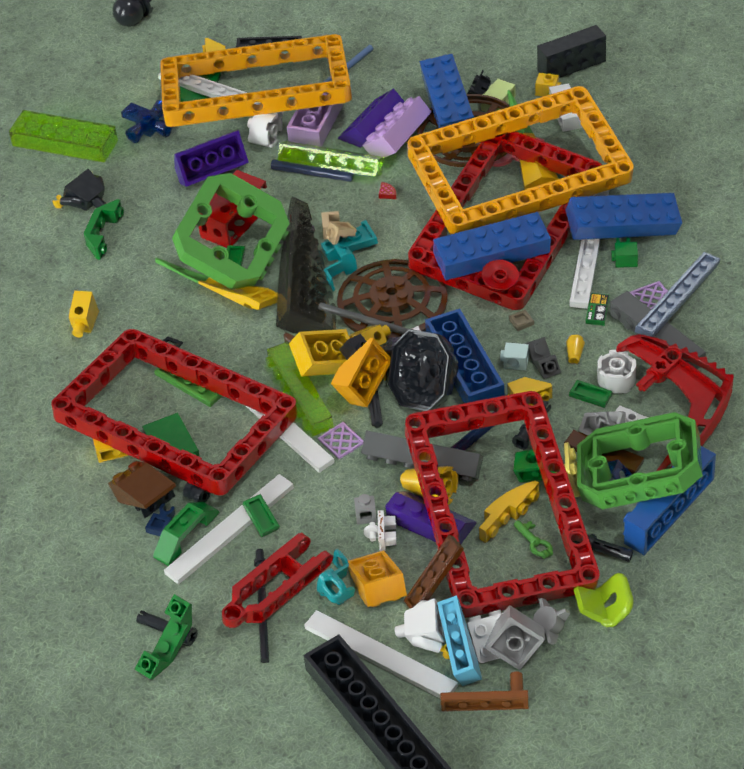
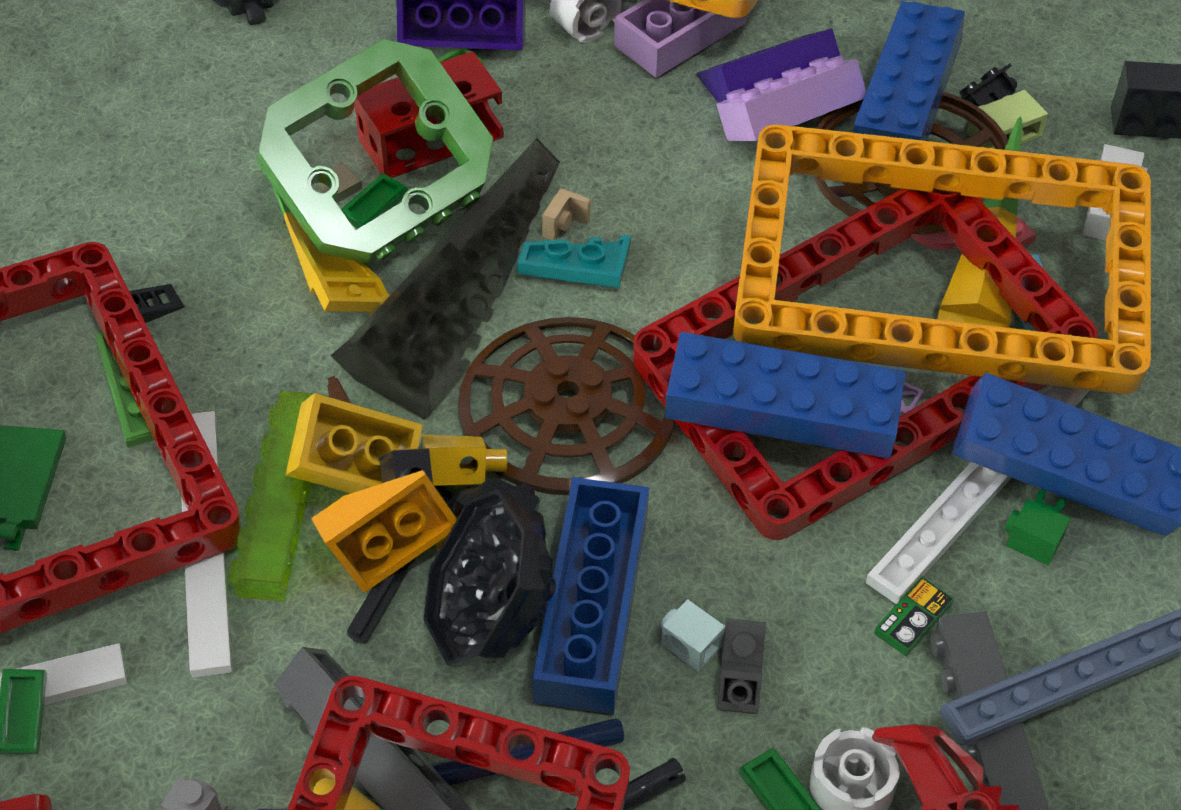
camera: 25 degrees right, 5 degrees up
yellow torso [69,290,99,338] -> none
green slope [83,199,124,260] -> none
dark blue axle [271,159,354,182] -> none
clear neon green brick [277,141,384,177] -> none
dark grey piece [318,302,408,335] -> none
lavender window [318,422,364,459] -> none
teal piece [324,244,357,291] -> none
tan bracket [326,221,357,245] -> none
red tile [379,182,397,199] -> none
red dish [482,260,519,290] -> none
yellow slope [507,377,553,405] -> none
dark tan tile [509,310,534,331] -> none
yellow brick [535,73,561,97] -> none
yellow cone [566,335,585,364] -> none
lavender window [630,281,668,309] -> none

